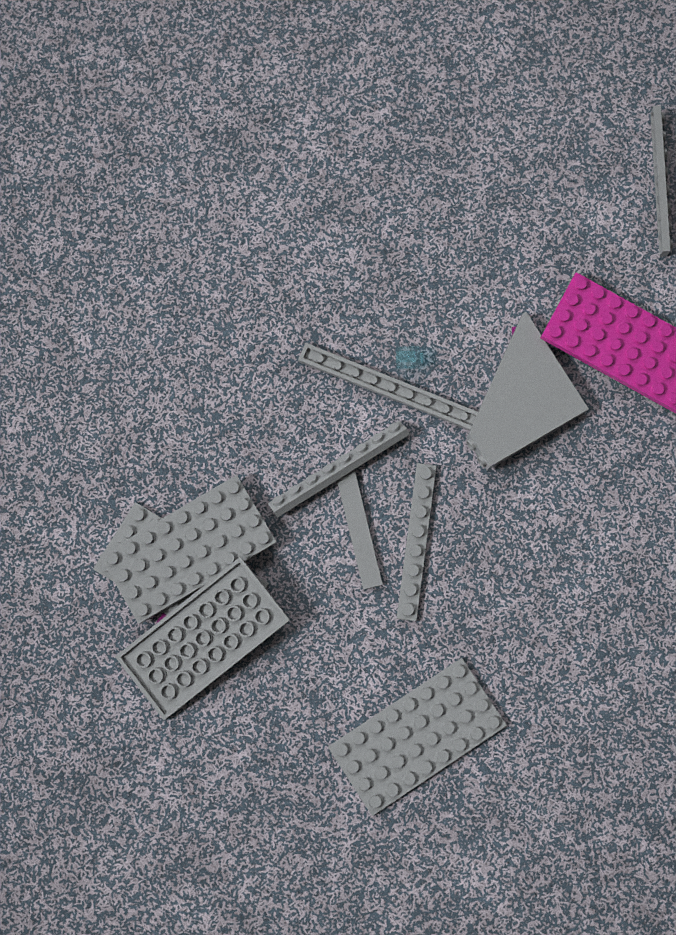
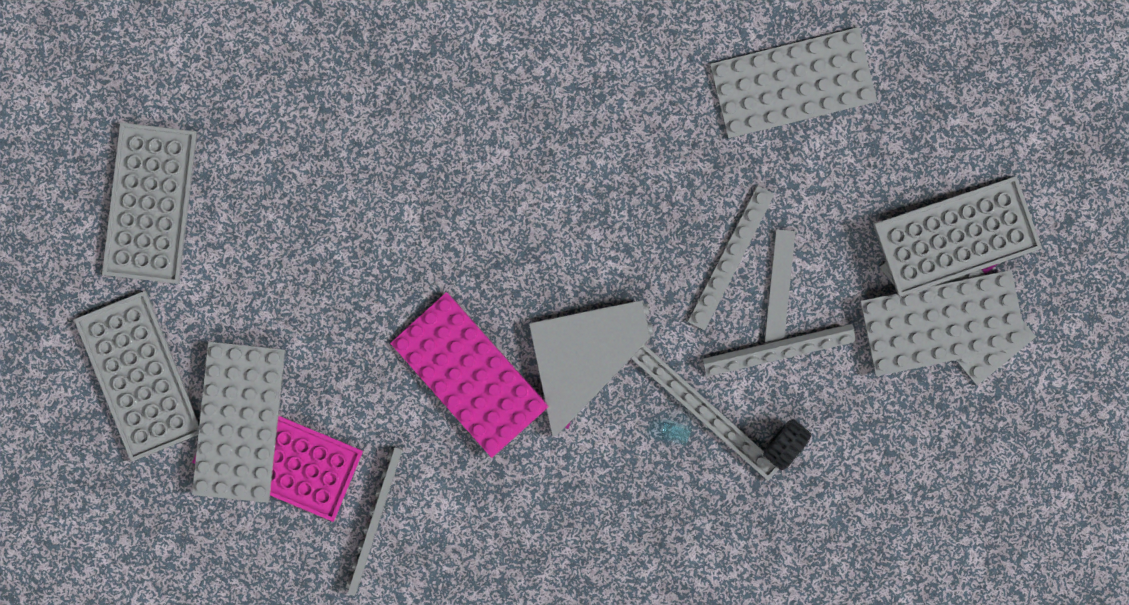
camera: 165 degrees left, 10 degrees up
none -> black tyre [763,419,812,471]

